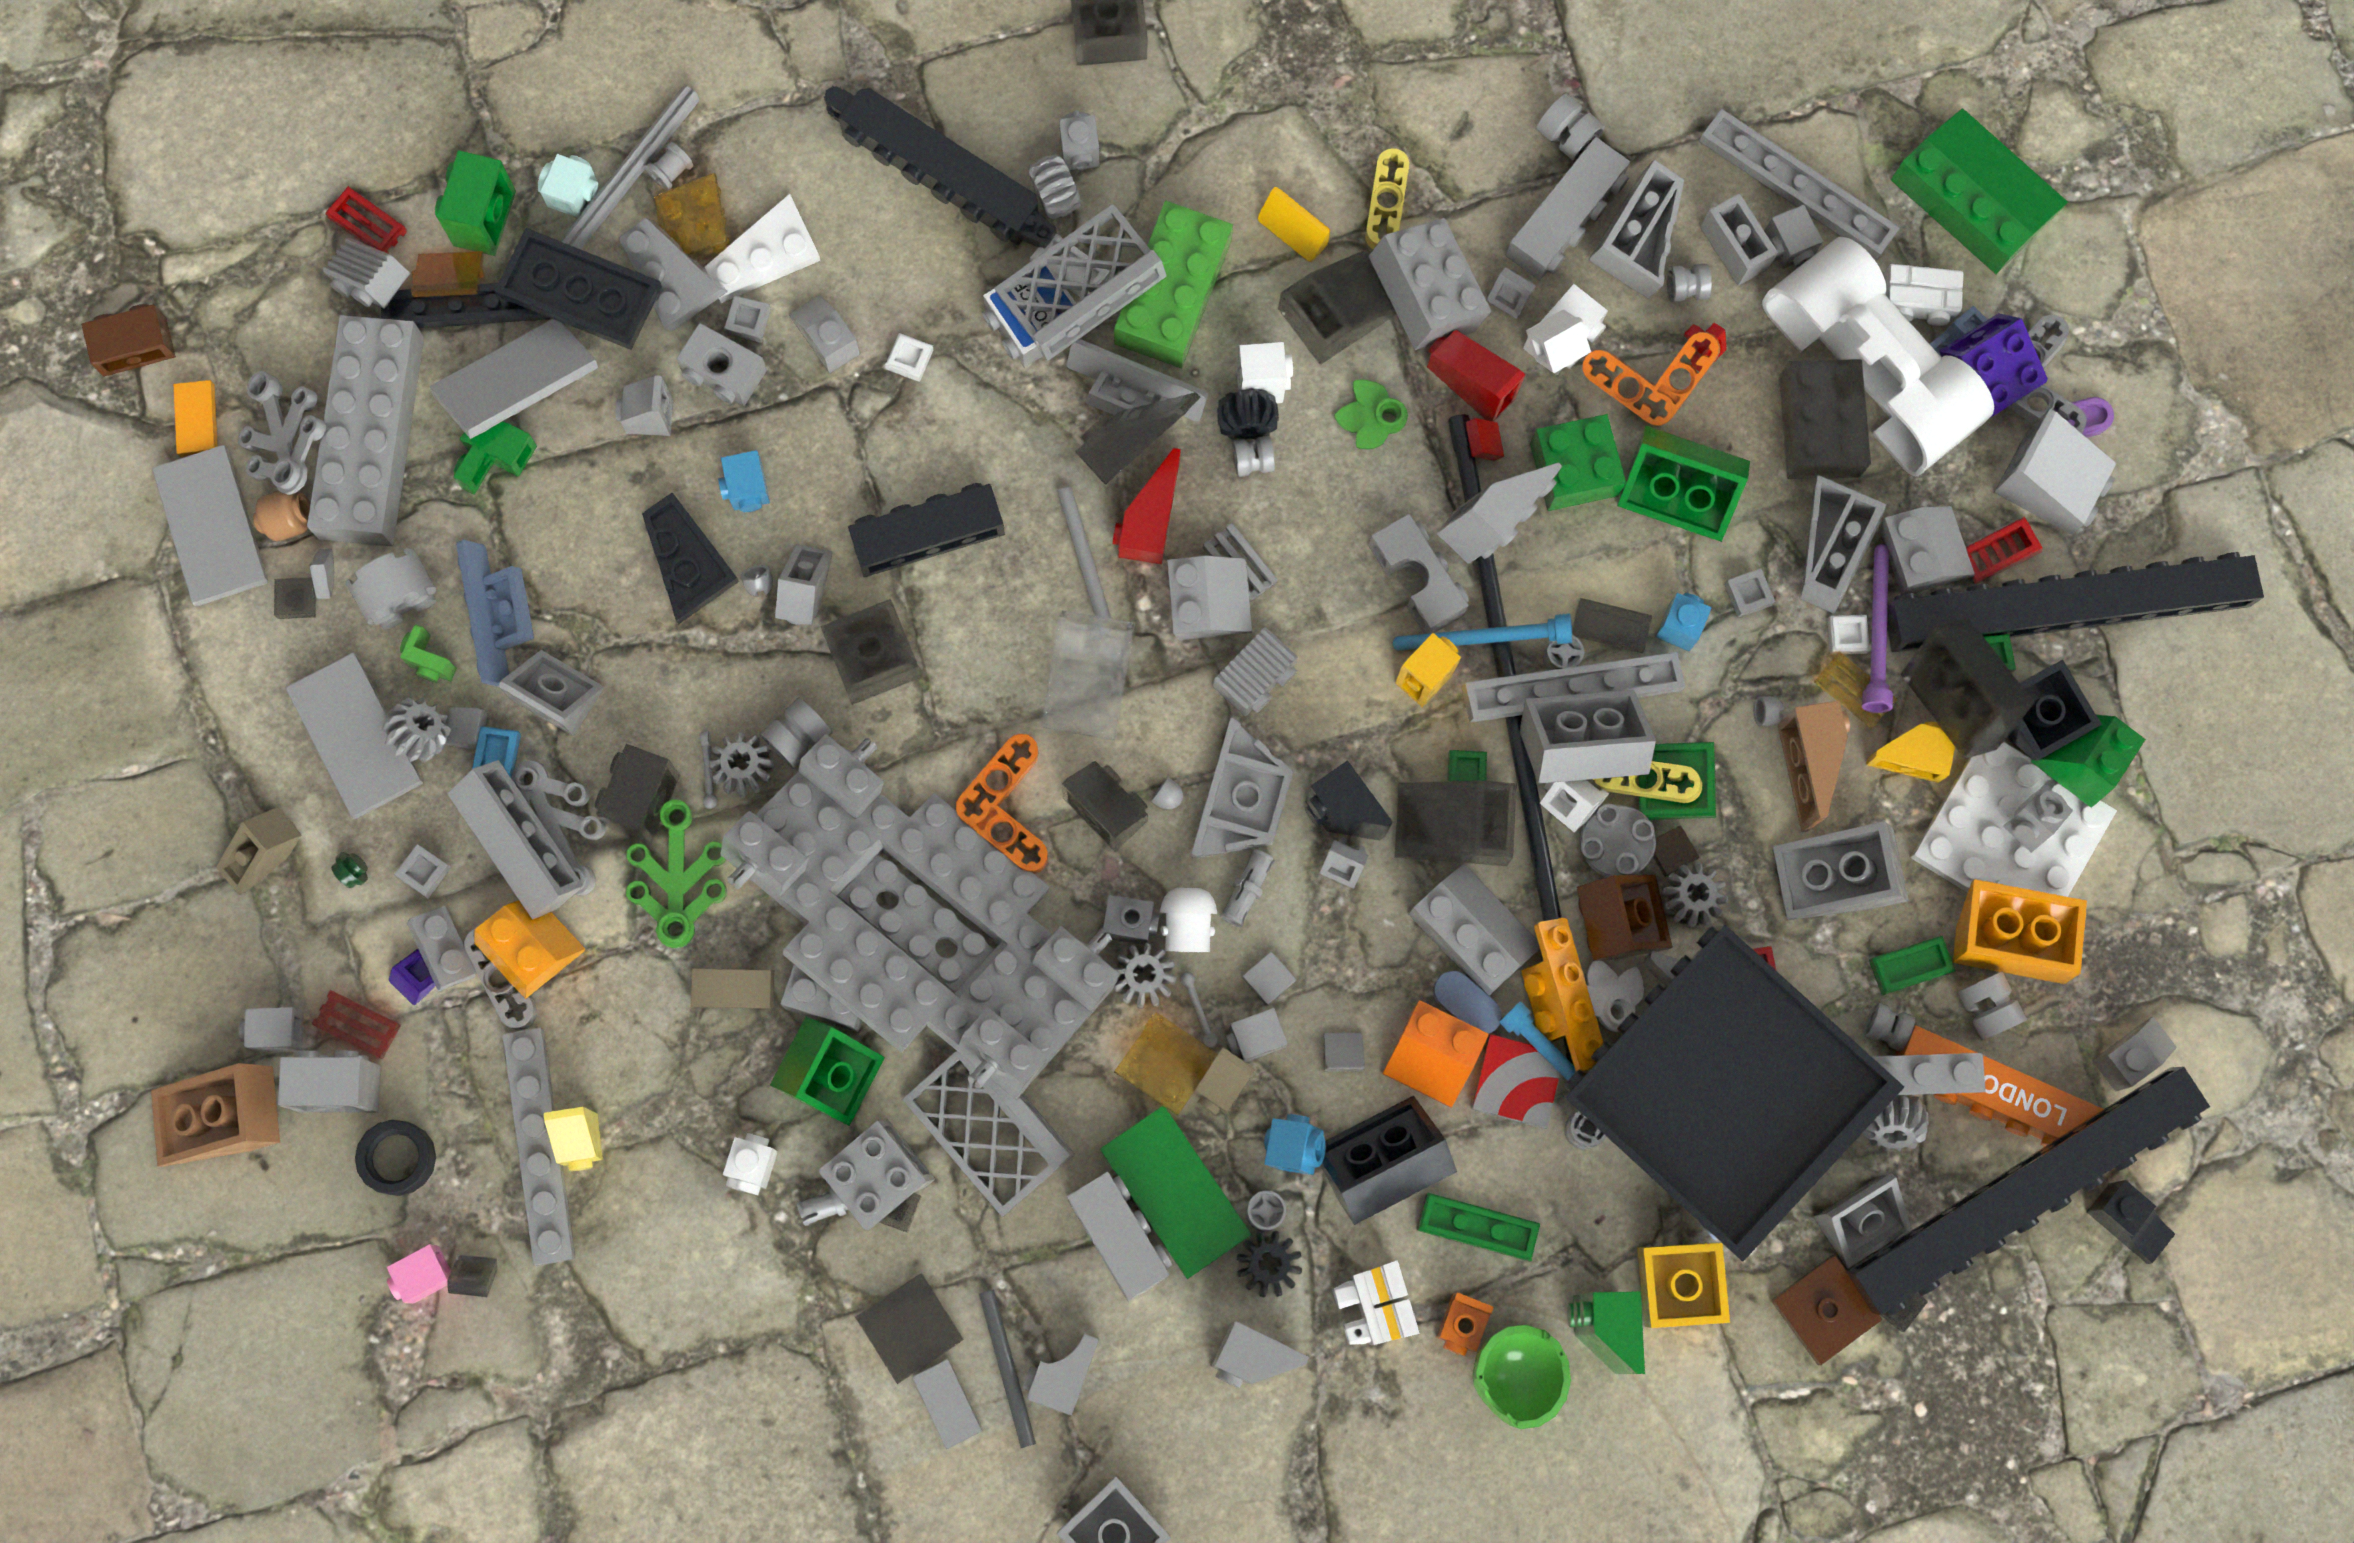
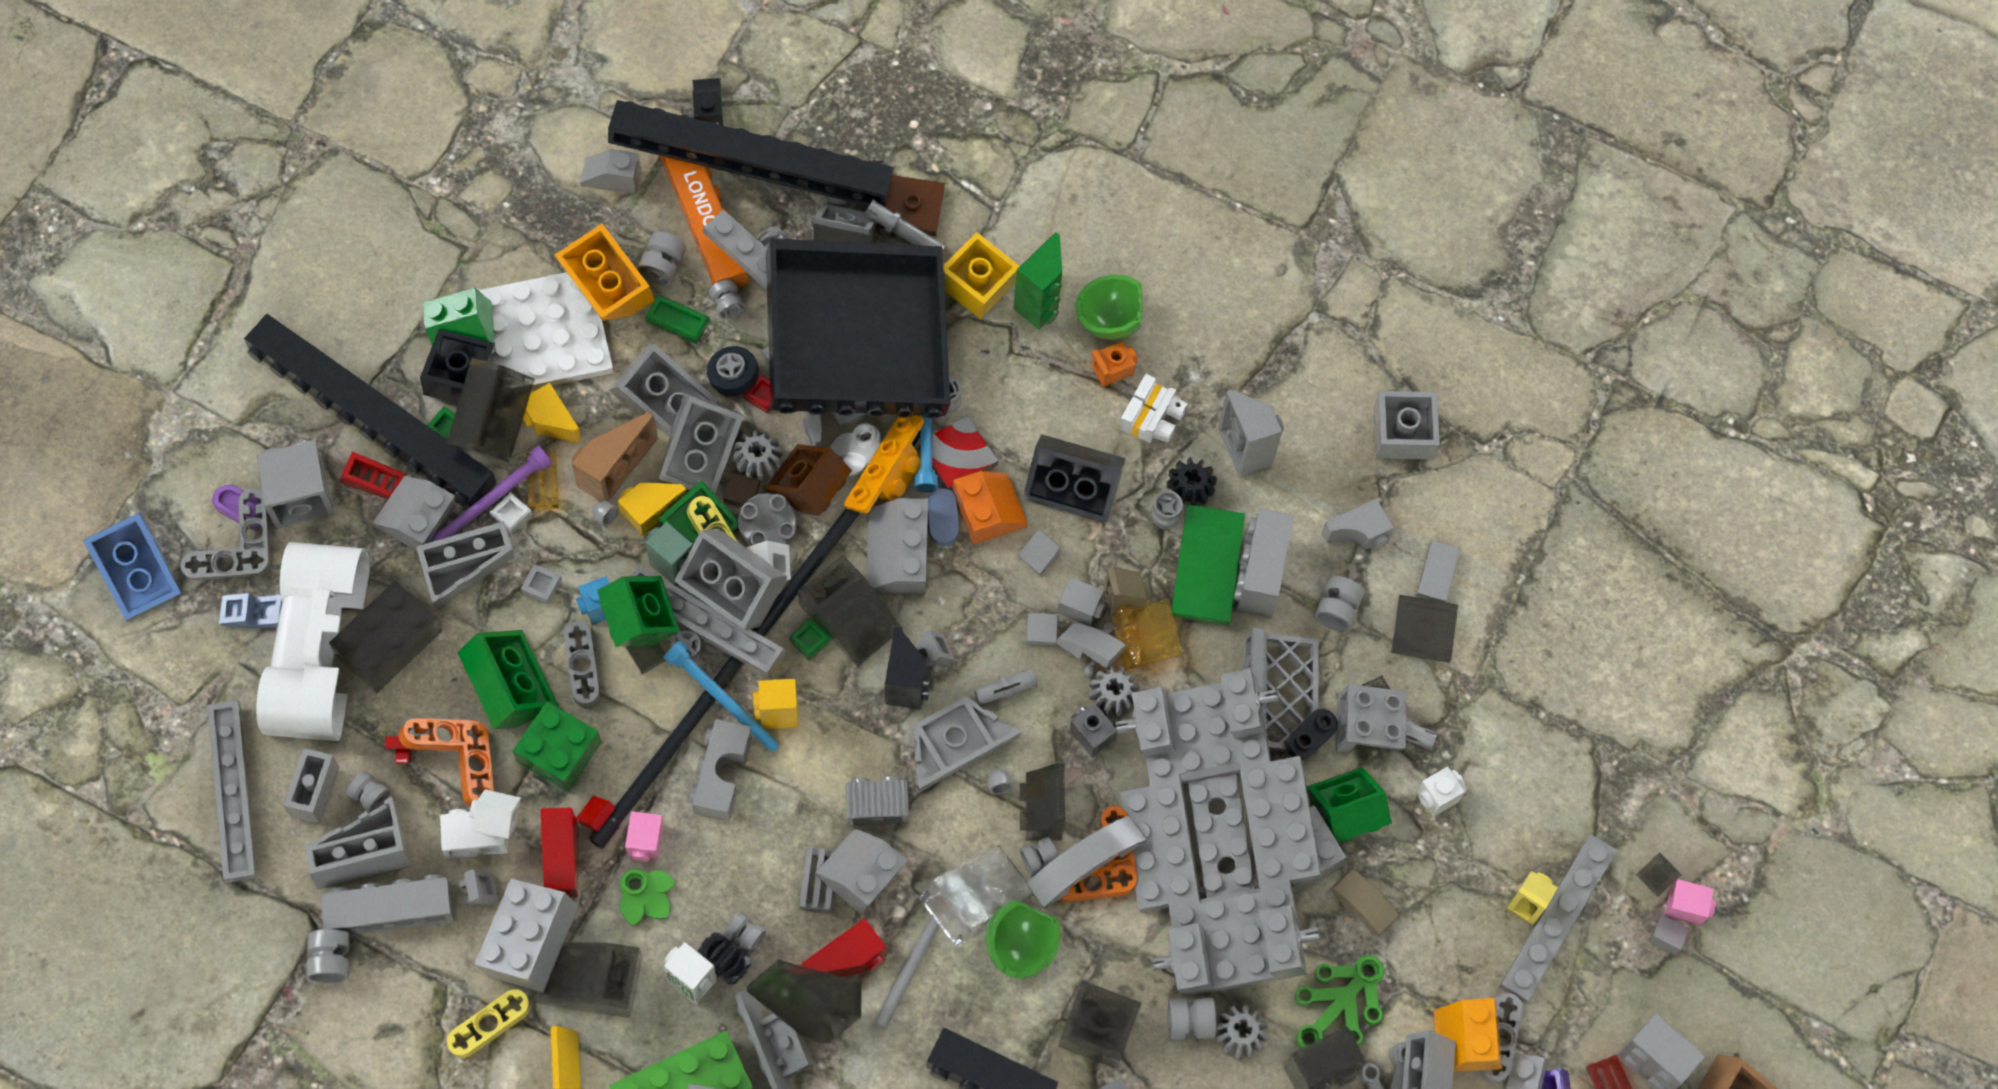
camera: 135 degrees left, 10 degrees down
black tyre [355,1119,436,1196] -> none
light grey hinge [700,731,718,809] -> none
dark grey bar [979,1289,1036,1448] -> none
white piece [1160,887,1217,952] -> none
dark azure brick [1264,1114,1326,1175] -> none
green tile [1417,1193,1540,1262] -> none
light grey slope [1436,462,1562,564] -> none
light grey brick [1764,205,1823,269] -> none
white brick [1883,264,1963,326] -> none
green slope [1891,108,2068,275] -> none
dark purple bracket [1939,313,2048,418] -> none
light grey brick [2003,784,2073,853] -> none
none -> medium blue slope [83,511,181,620]
none -> light grey beam [564,622,601,708]
none -> green brick [597,576,680,647]
none -> yellow slope [618,482,687,536]
none -> bright pink brick [625,811,664,862]
none -> sand green brick [645,522,693,586]
none -> light grey slope [658,393,744,494]
none -> black wheel [707,346,759,396]
none -> light grey pin [864,200,946,251]
none -> bright green cylinder [985,900,1061,979]
none -> light grey wheel [1020,837,1058,877]
none -> light grey slope [1027,816,1146,909]
none -> light grey slope [1056,623,1126,669]
none -> black plate [1286,709,1338,760]
none -> light grey wheel [1314,576,1365,631]
none -> light grey slope [1648,914,1689,956]

